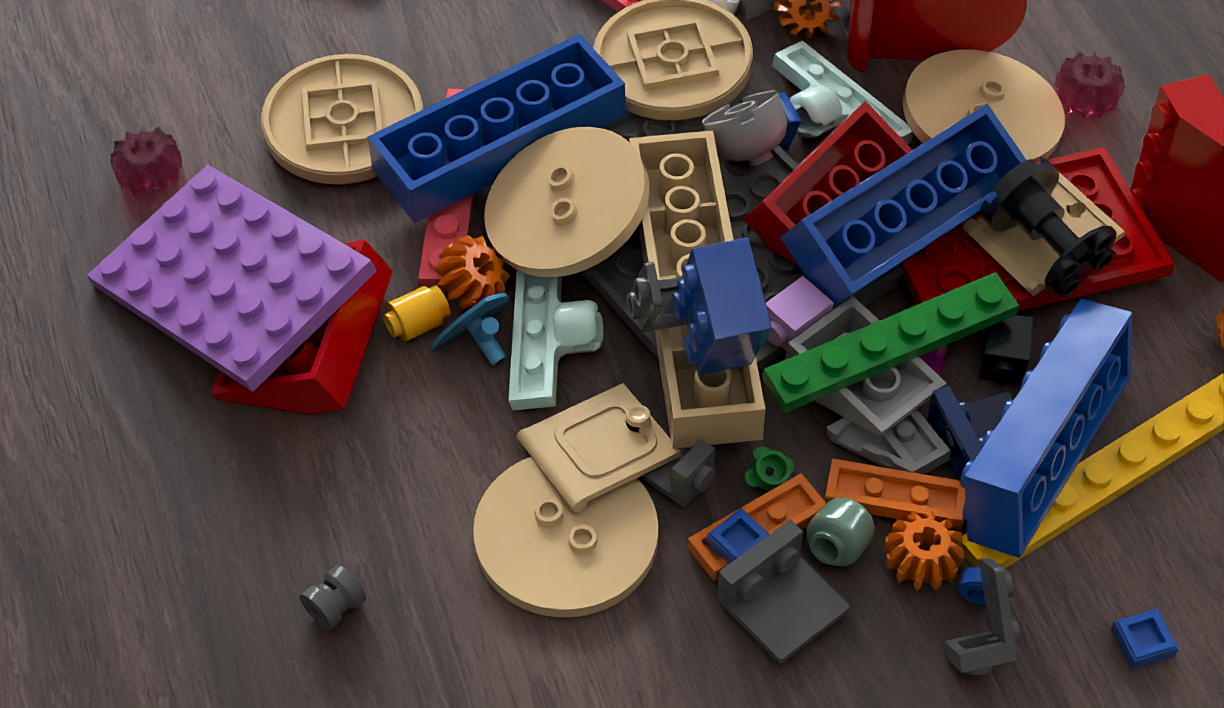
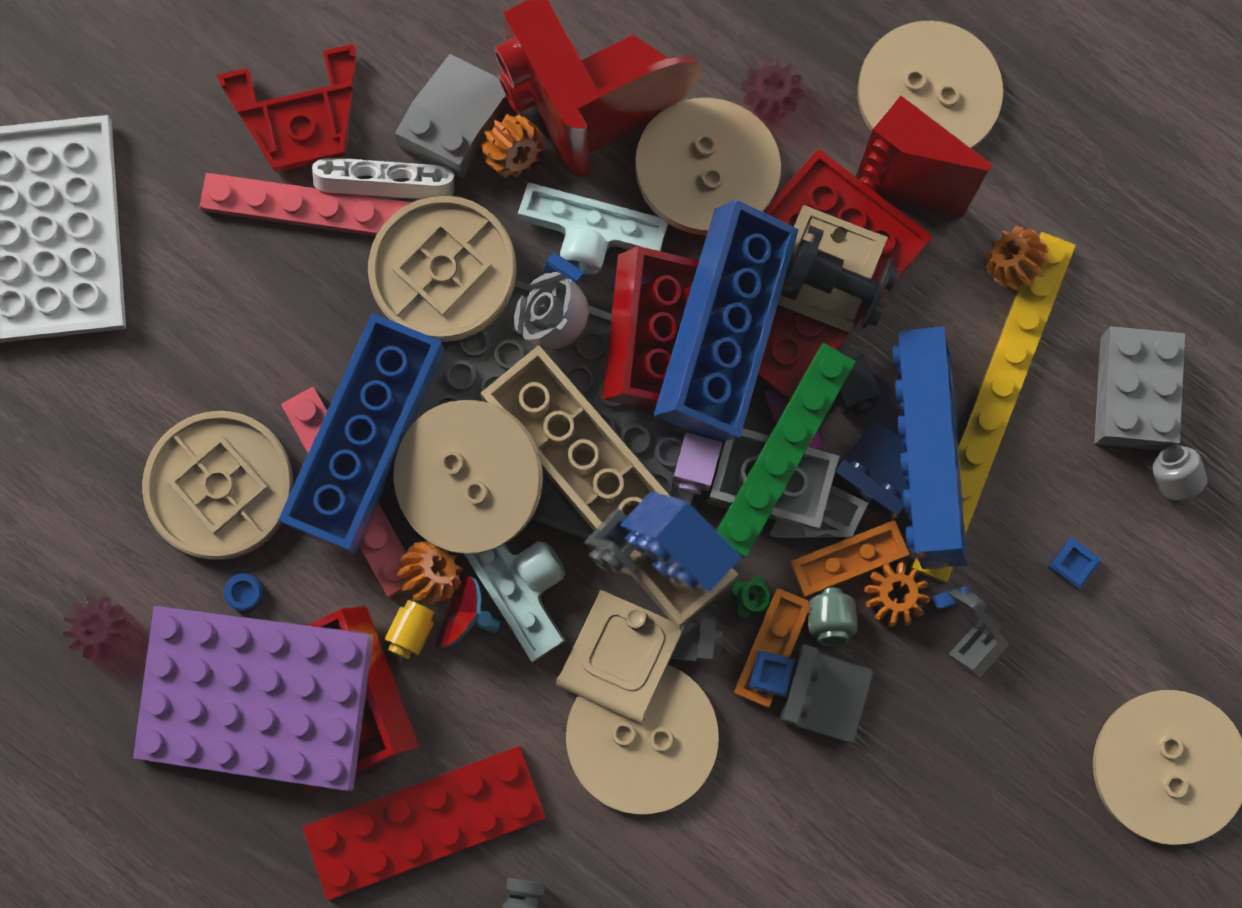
camera: 35 degrees left, 25 degrees up
none -> blue tile [224,573,264,612]
none -> red plate [302,746,546,900]

